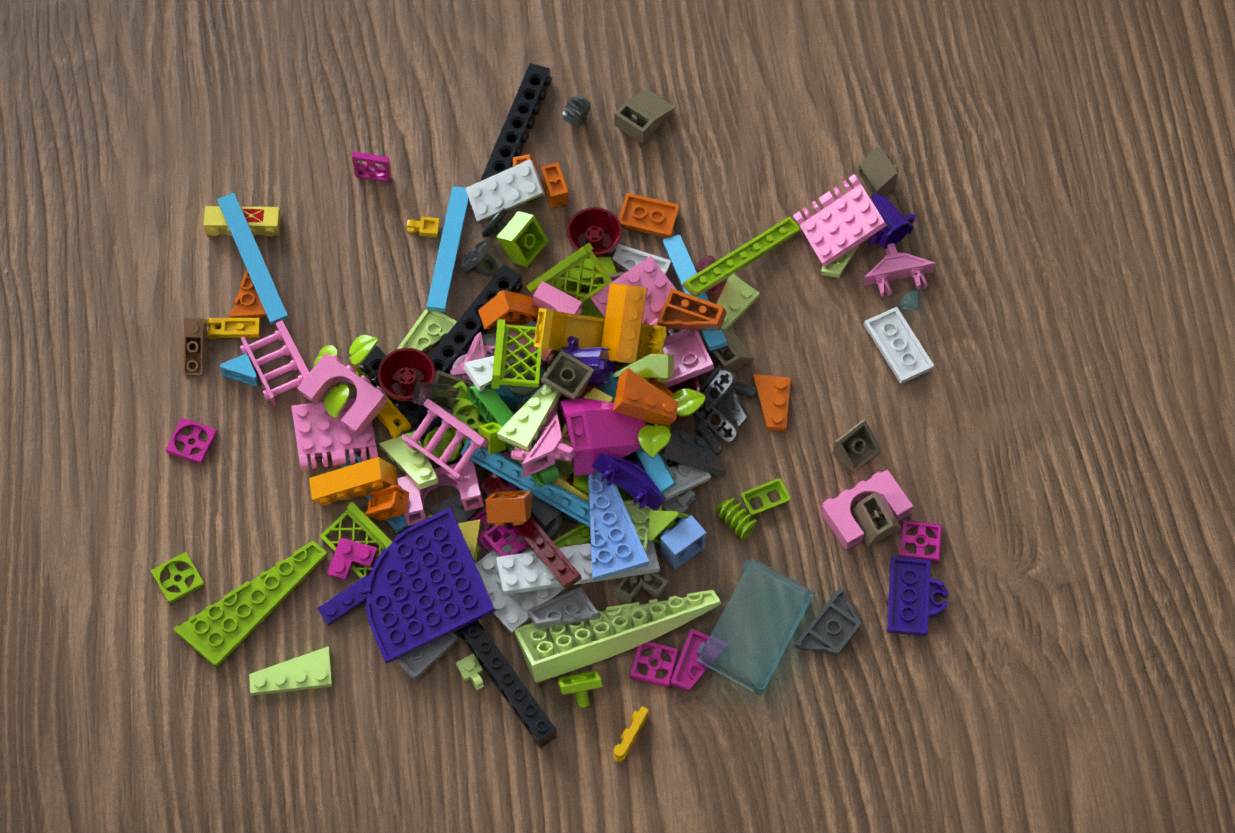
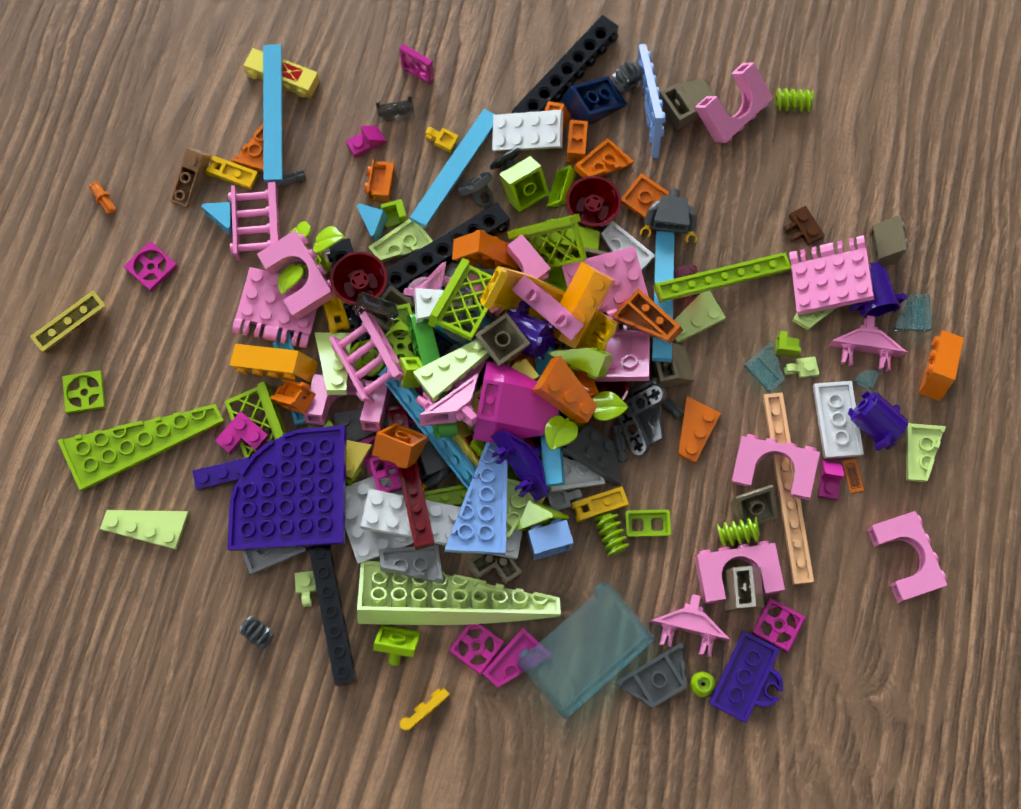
camera: 20 degrees right, 10 degrees up
none -> light yellow brick [30,291,107,352]
none -> orange axle [89,181,116,215]
none -> dark grey gear [239,616,275,649]
none -> dark grey axle [275,169,306,188]
none -> dark pink slope [346,125,387,158]
none -> medium azure slope [356,204,388,241]
none -> orange hinge [364,160,395,203]
none -> clear smoke hinge [376,96,415,123]
none -> lime panel [380,199,407,228]
none -> bright pink connector [512,275,584,340]
none -> lime piece [546,166,576,208]
none -> dark blue slope [561,76,627,125]
none -> yellow plate [571,486,629,523]
none -> orange wing [573,138,634,178]
none -> light blue wing [638,44,666,158]
none -> dark grey torso [640,189,697,243]
none -> bright pink connector [649,594,730,657]
none -> lime plate [690,671,716,698]
none -> bright pink arch [694,62,773,143]
none -> lime piece [717,517,760,547]
none -> bright pink arch [732,434,820,500]
none -> clear light blue wing [744,342,785,393]
none -> light nougat plate [762,392,814,585]
none -> lime piece [774,88,814,113]
none -> lime panel [775,331,802,357]
none -> reddish brown hinge [783,206,825,246]
none -> yellowish green plate [784,357,819,379]
none -> dark pink slope [818,459,844,501]
none -> sticker [842,458,864,493]
none -> dark purple container [848,391,908,451]
none -> bright pink arch [867,511,947,603]
none -> clear light blue wing [894,293,932,332]
none -> yellowish green wing [906,423,946,482]
none -> orange wedge [918,330,964,401]

